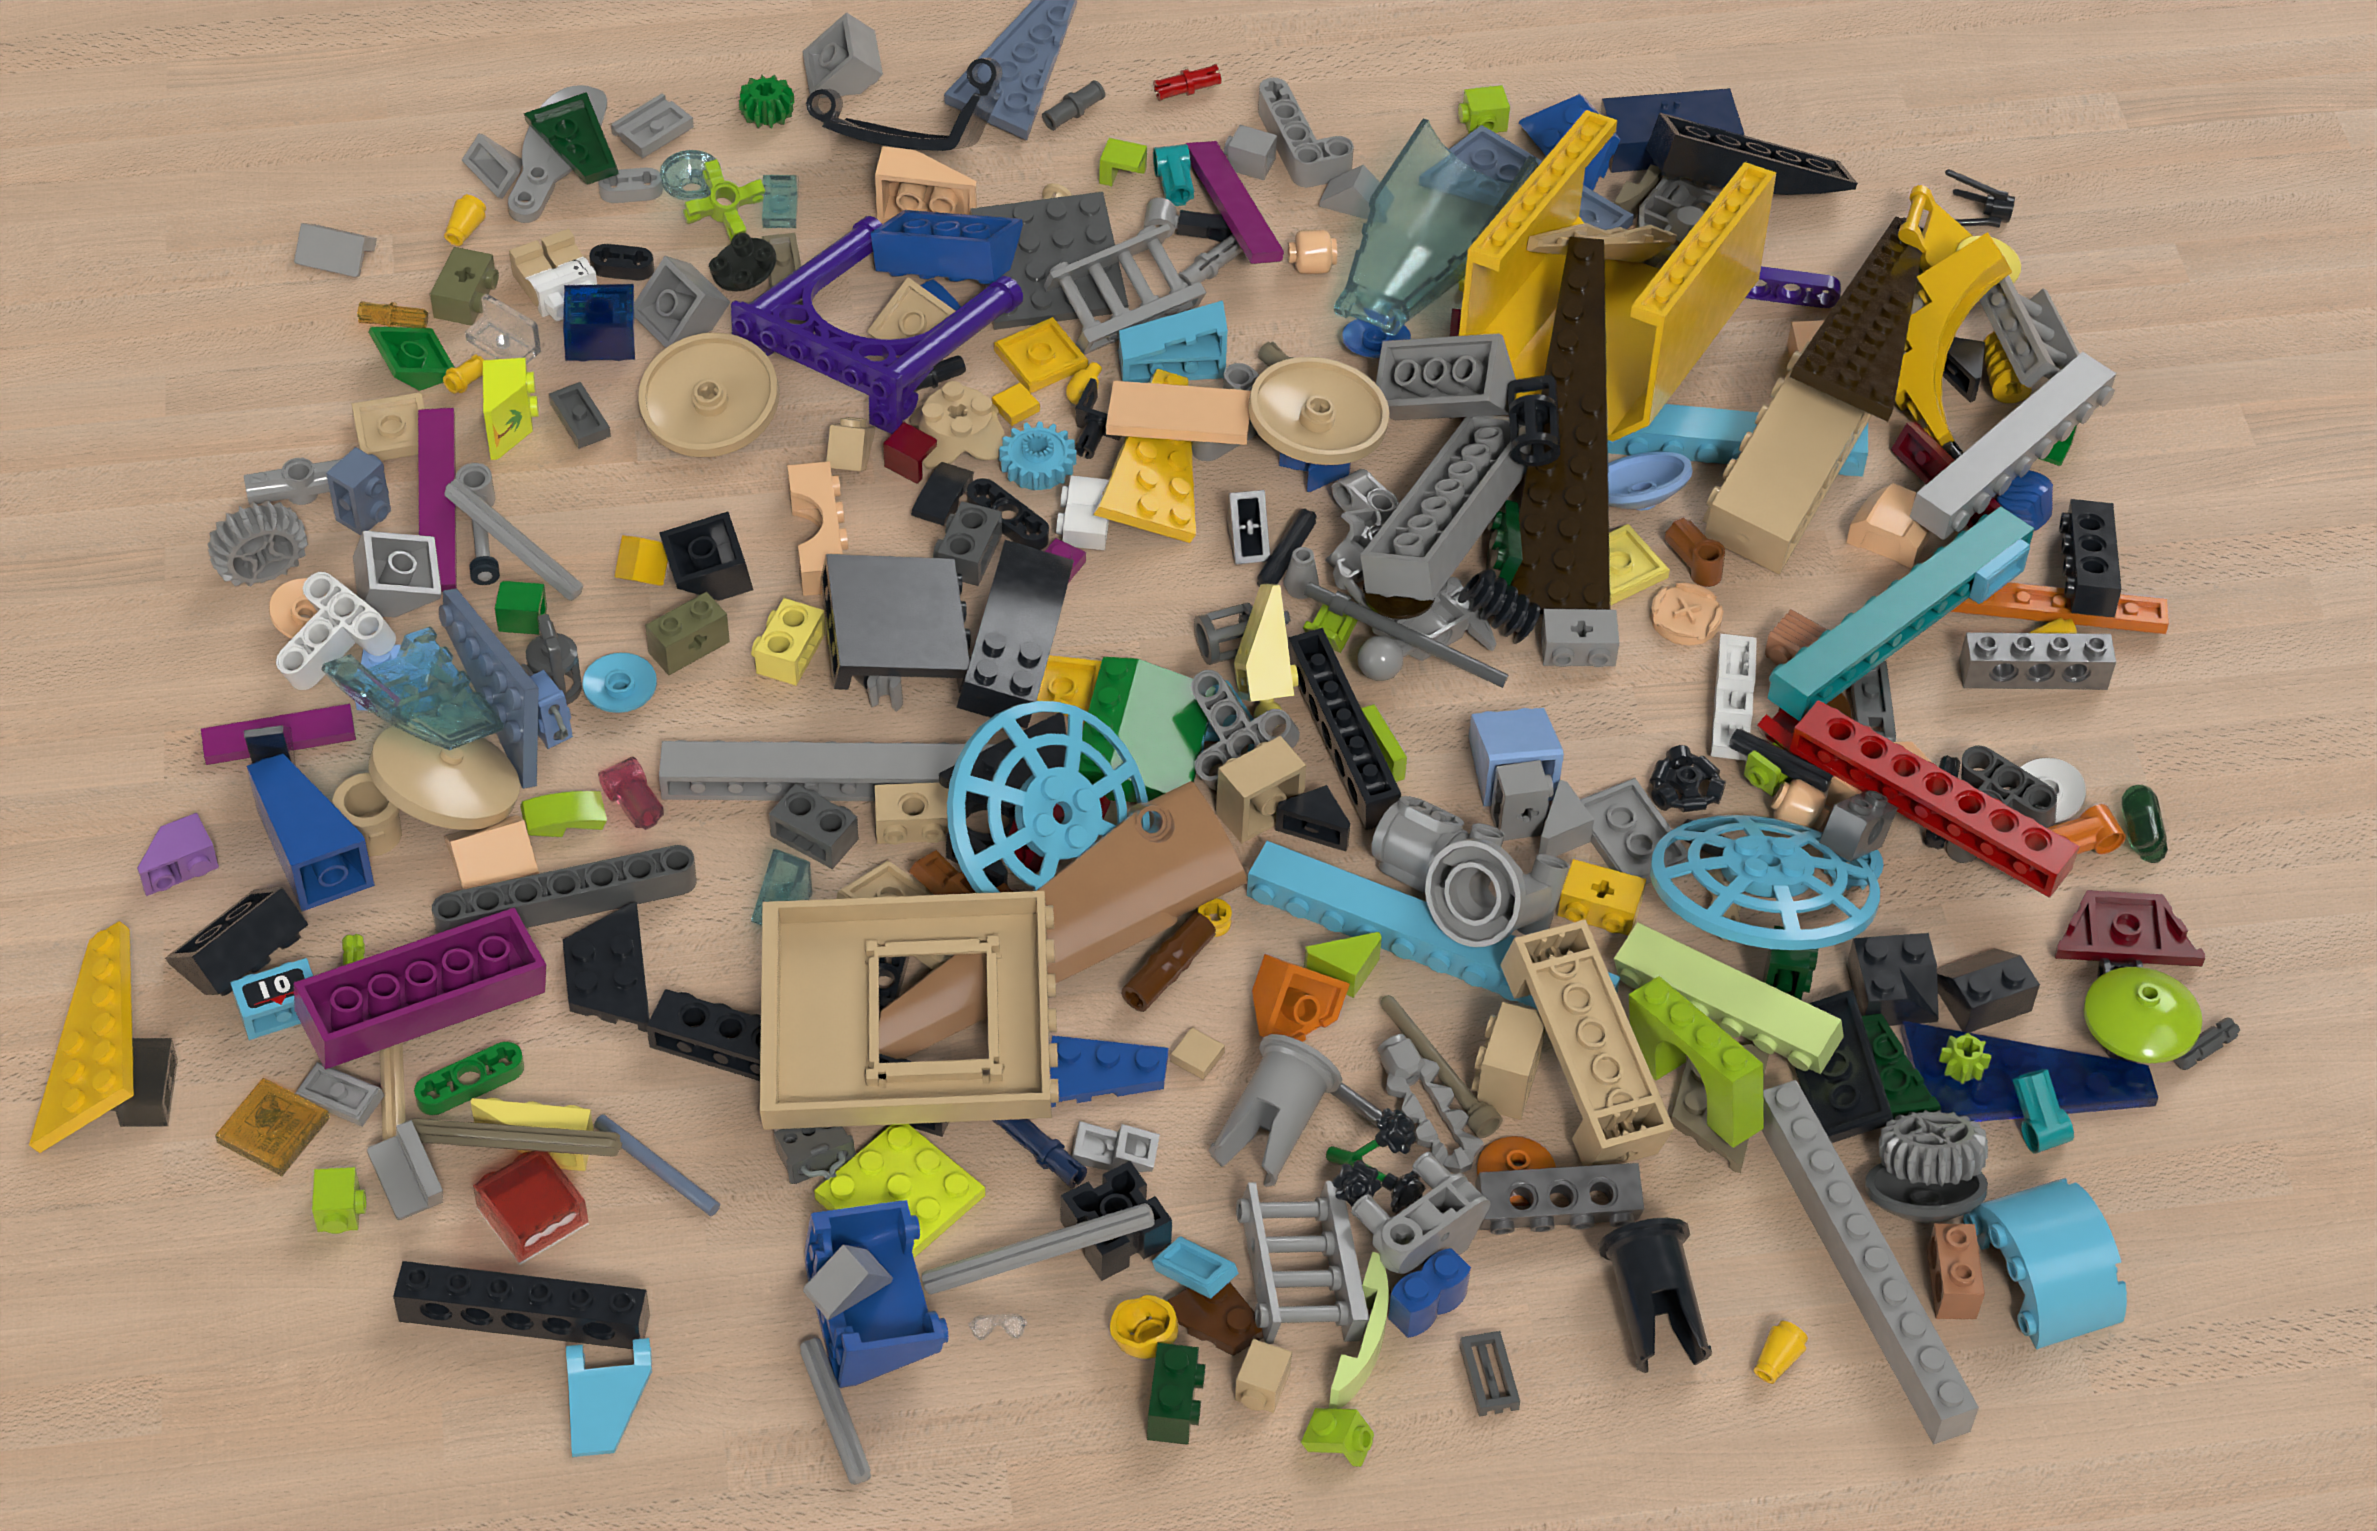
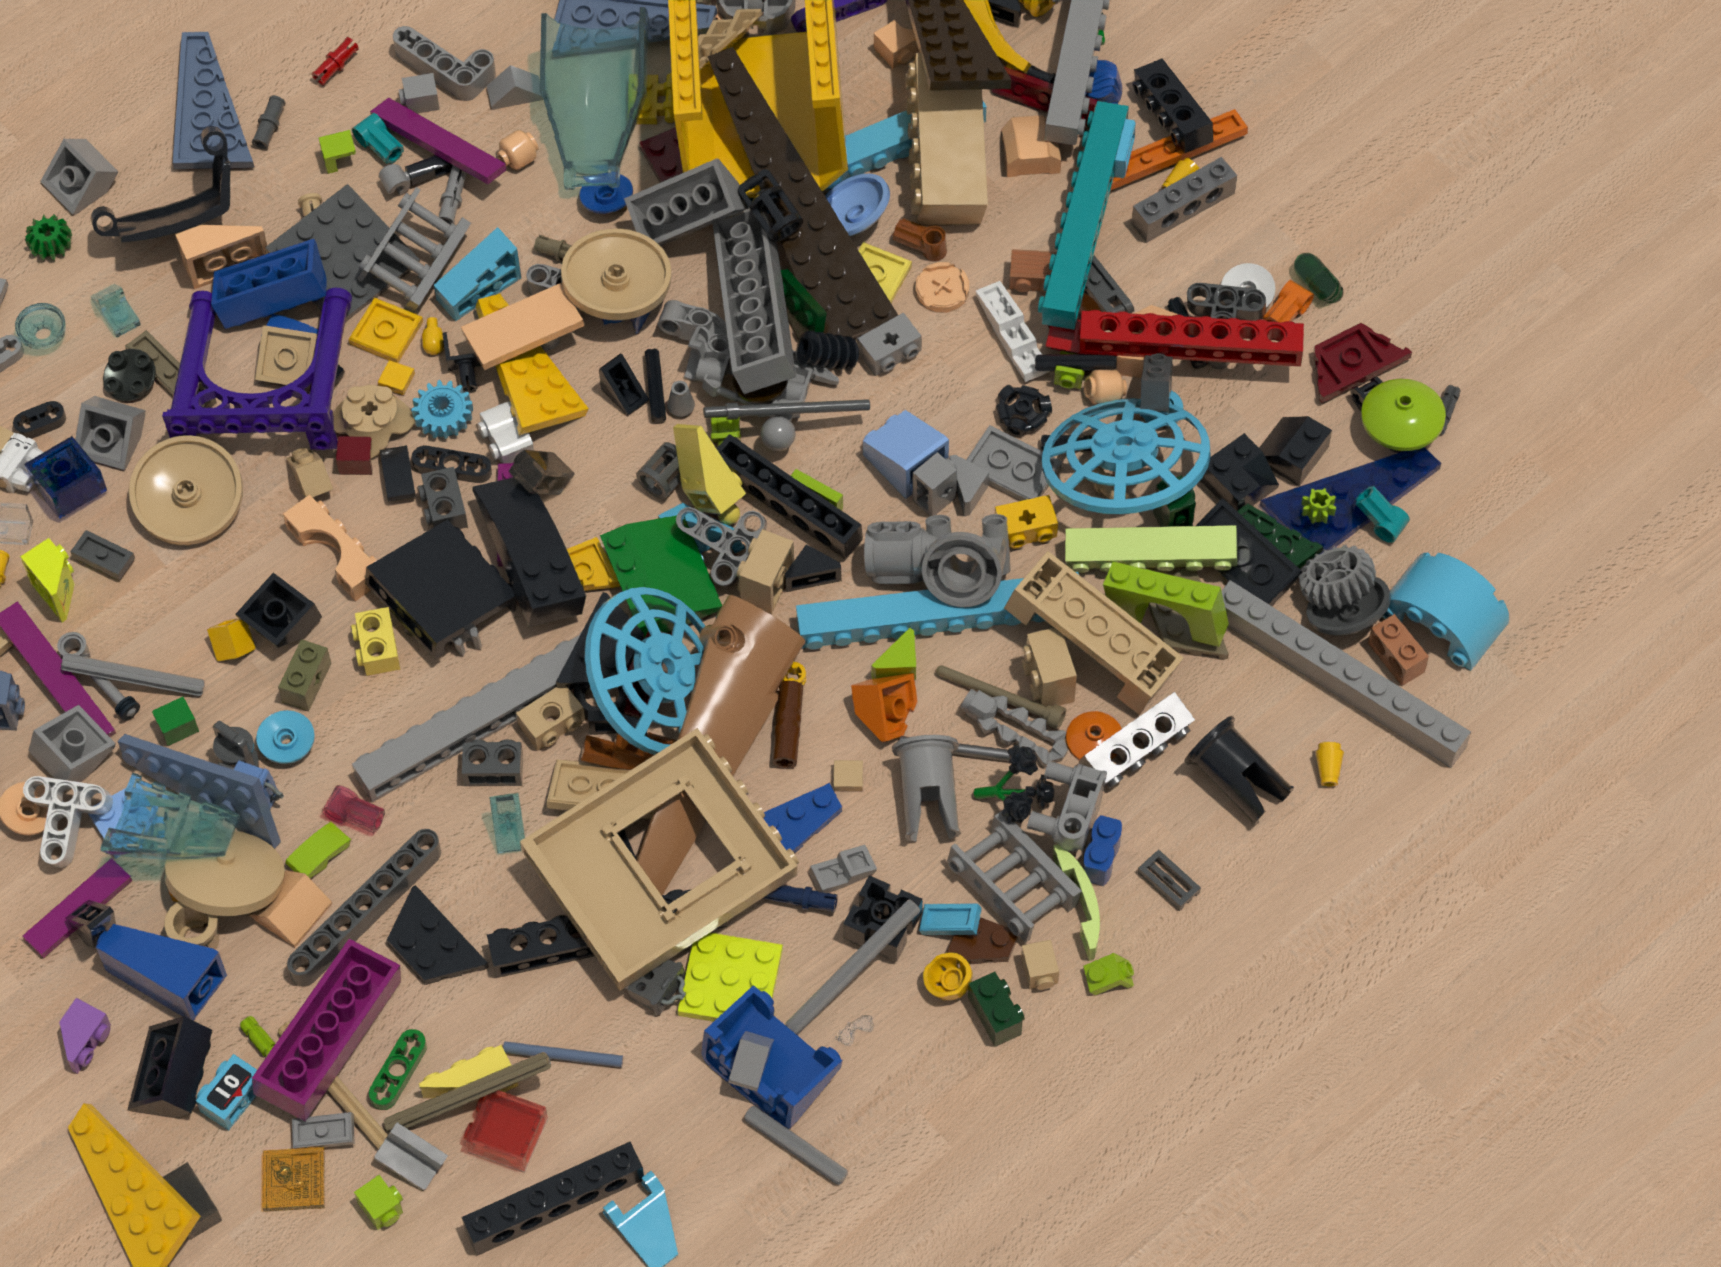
camera: 30 degrees left, 10 degrees up
lime pin [683,159,766,242] -> none
none -> clear smoke brick [509,450,575,495]

